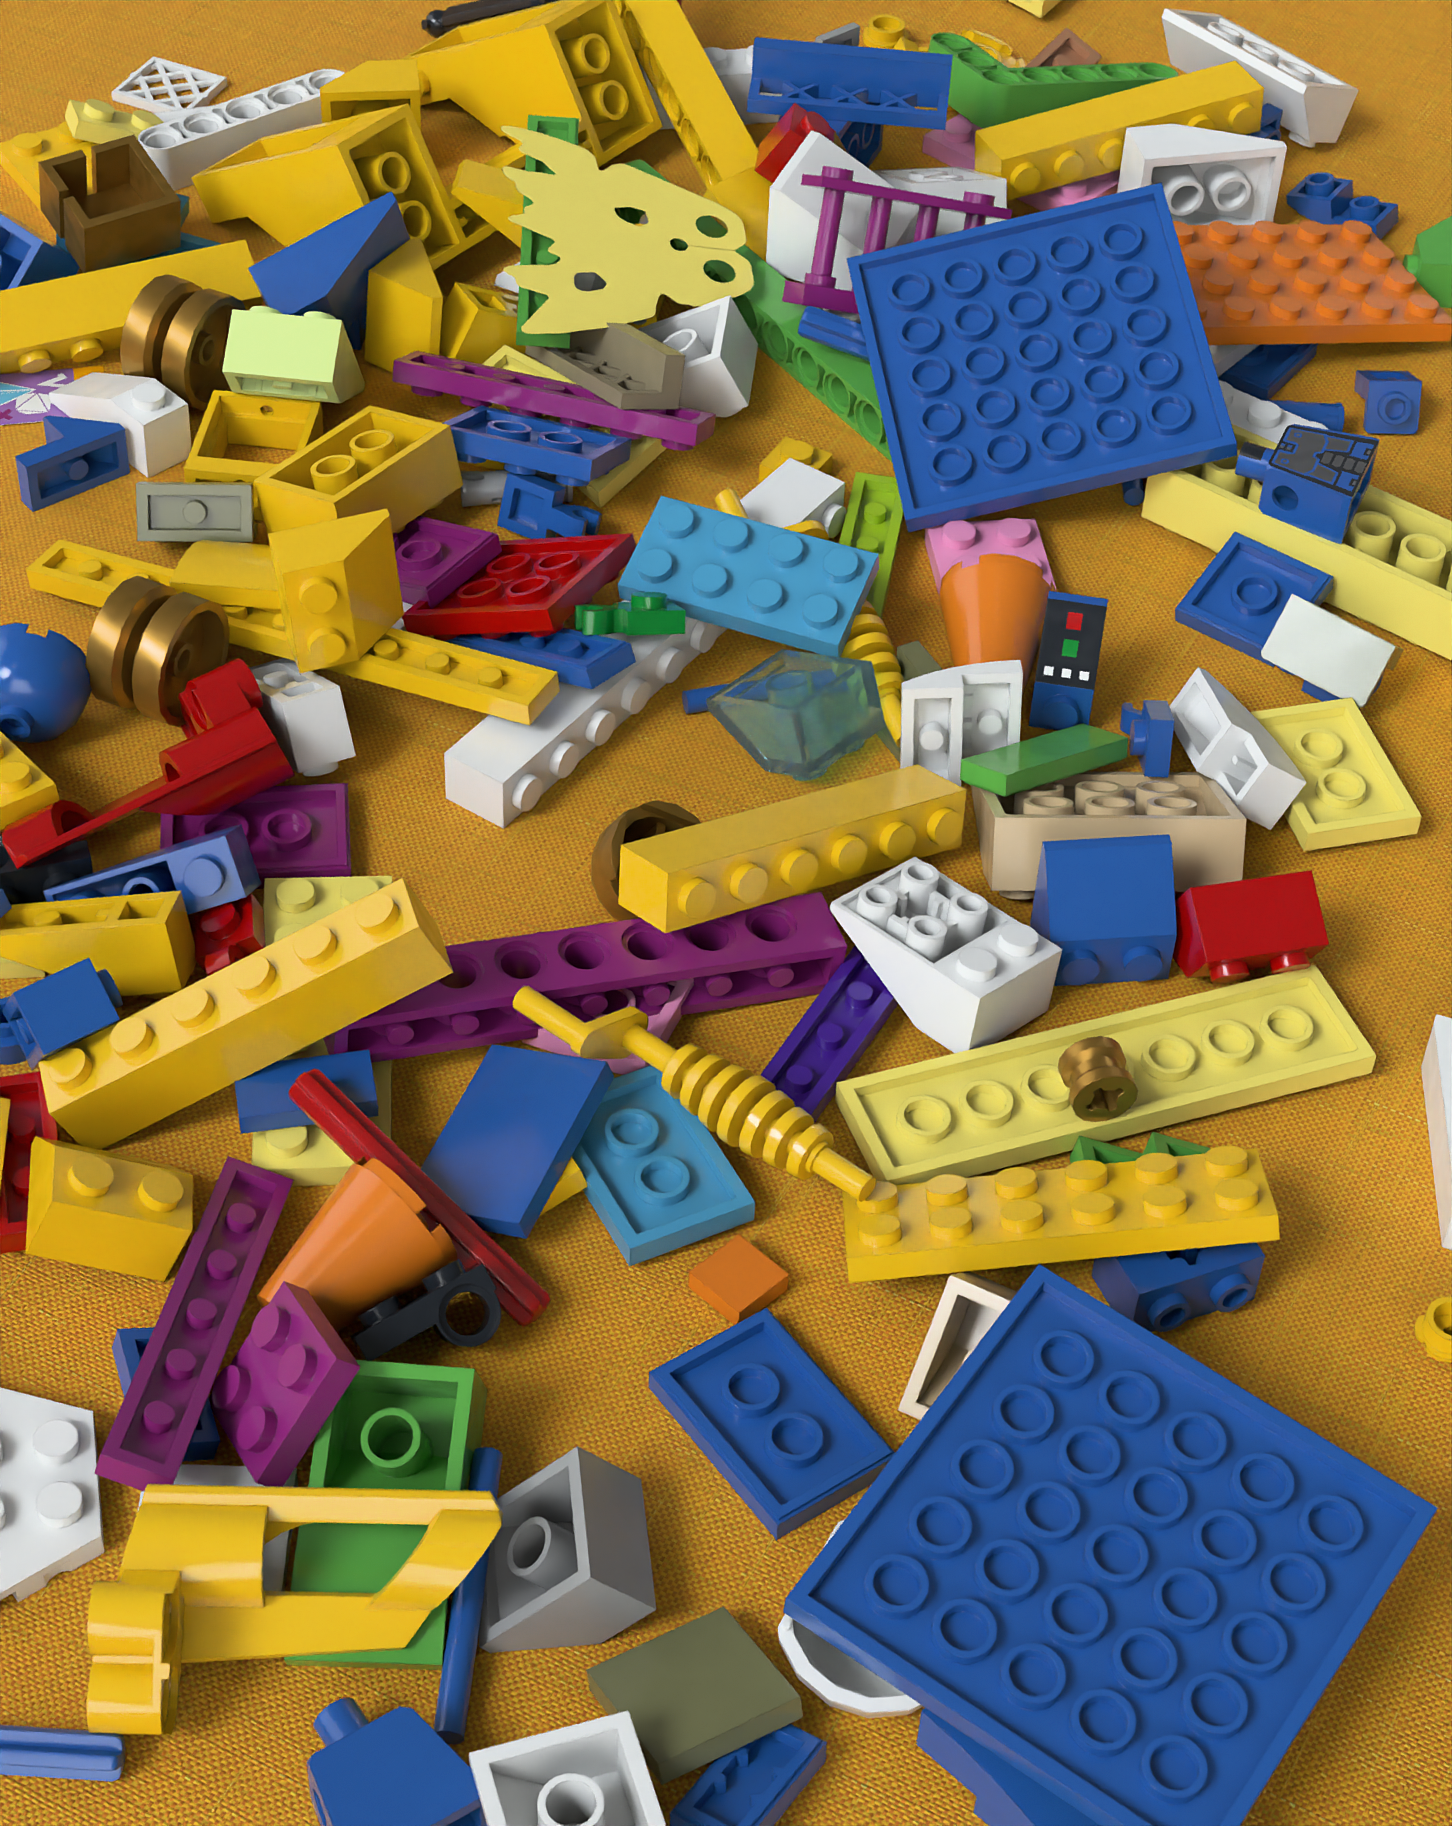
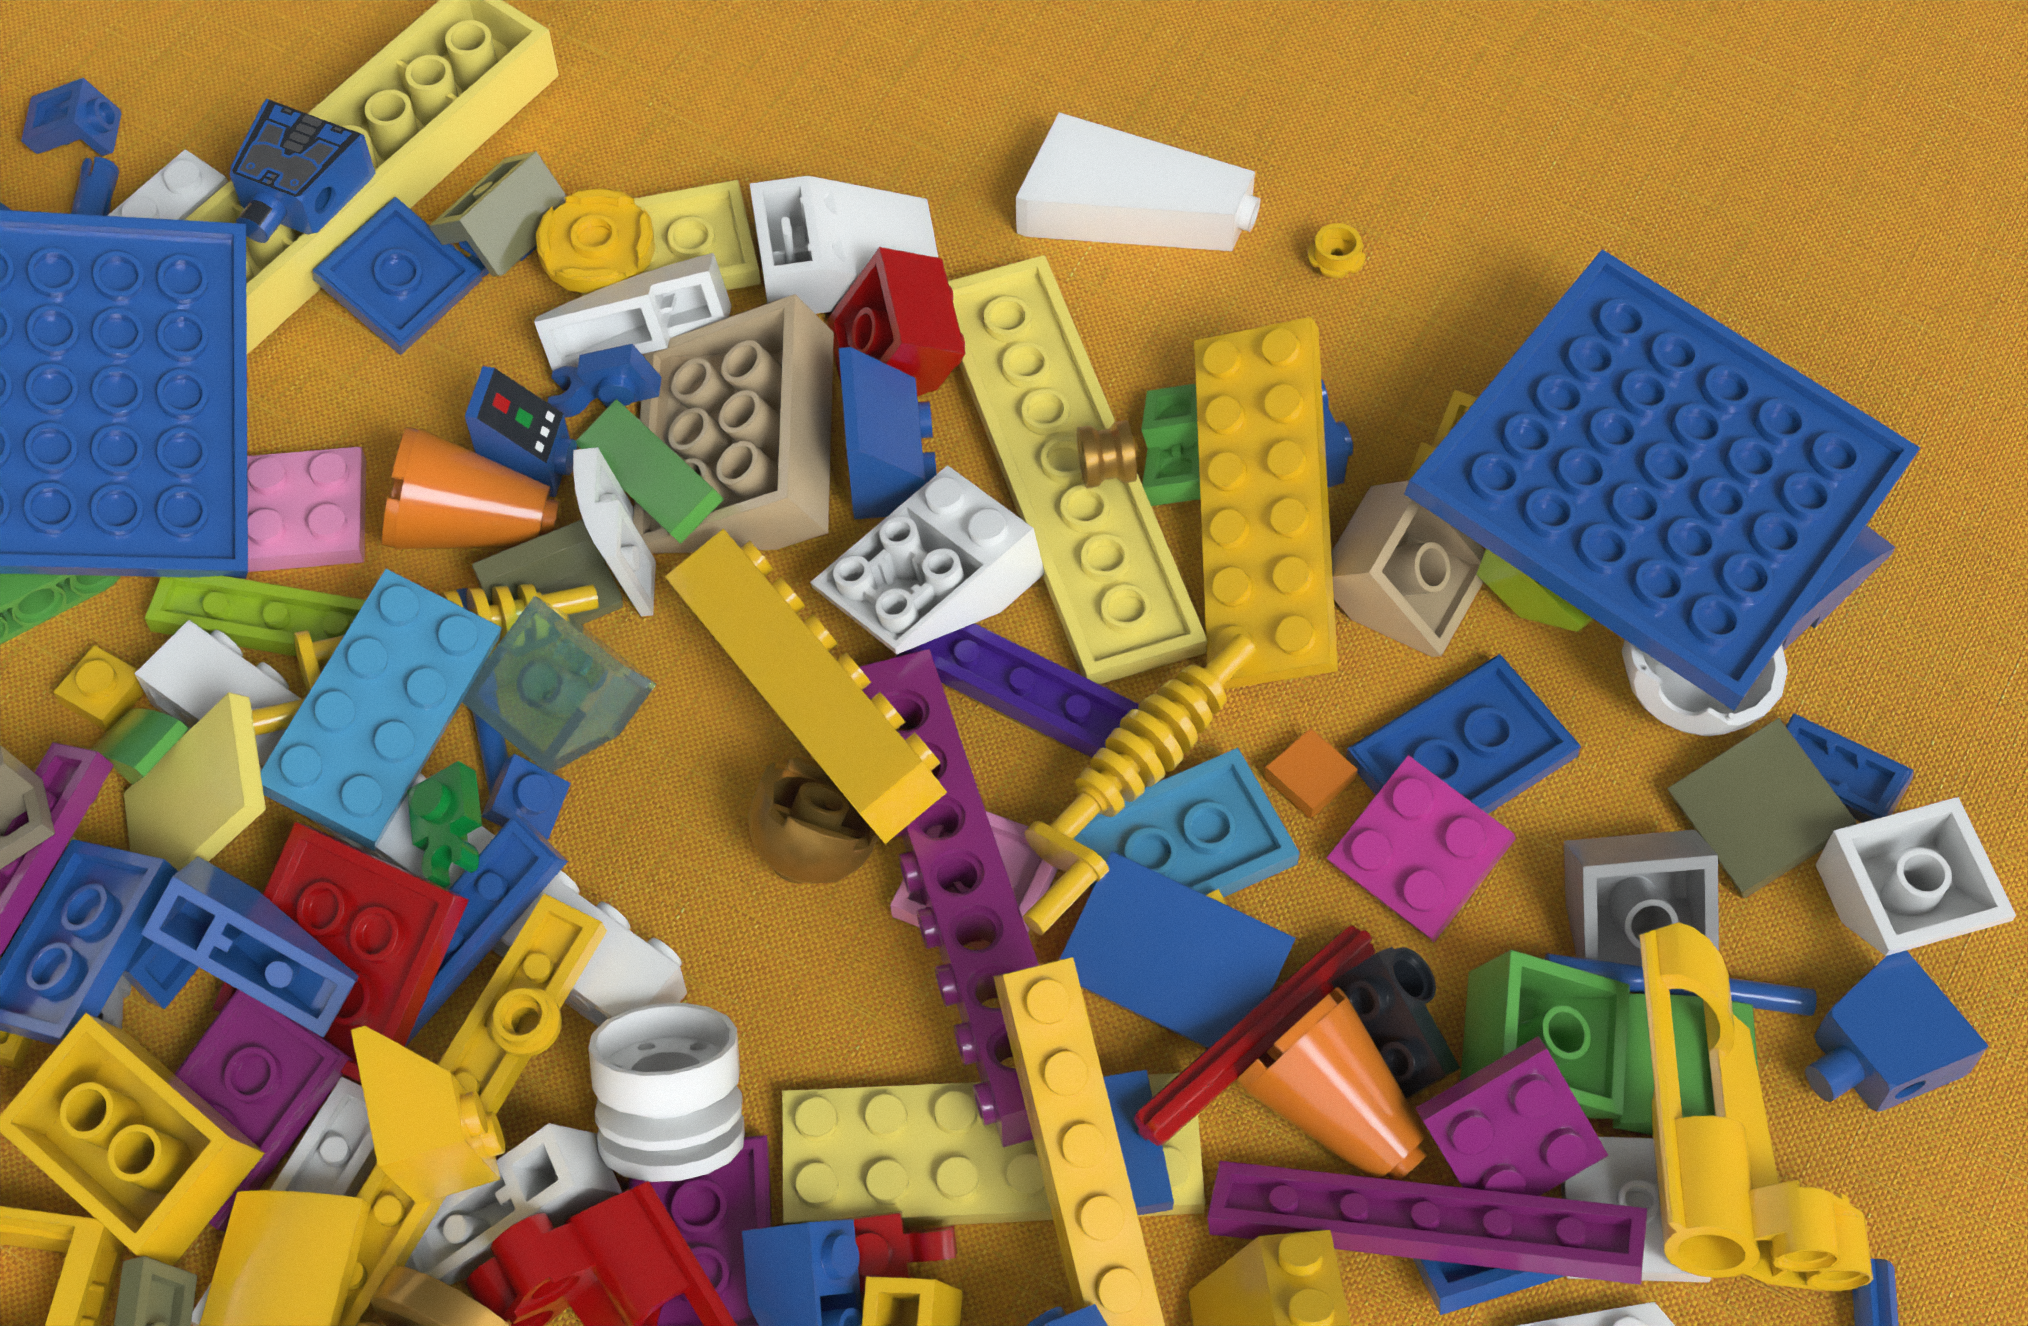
camera: 85 degrees left, 15 degrees up
none -> bright green slope [90,708,189,785]
none -> light yellow tile [124,692,266,871]
none -> blue slope [141,856,359,1037]
none -> blue plate [481,754,571,840]
none -> yellow plate [490,987,562,1057]
none -> yellow tile [536,188,656,294]
none -> white wheel [588,1003,745,1182]
none -> white slope [750,176,938,314]
none -> dark pink plate [1327,755,1516,943]

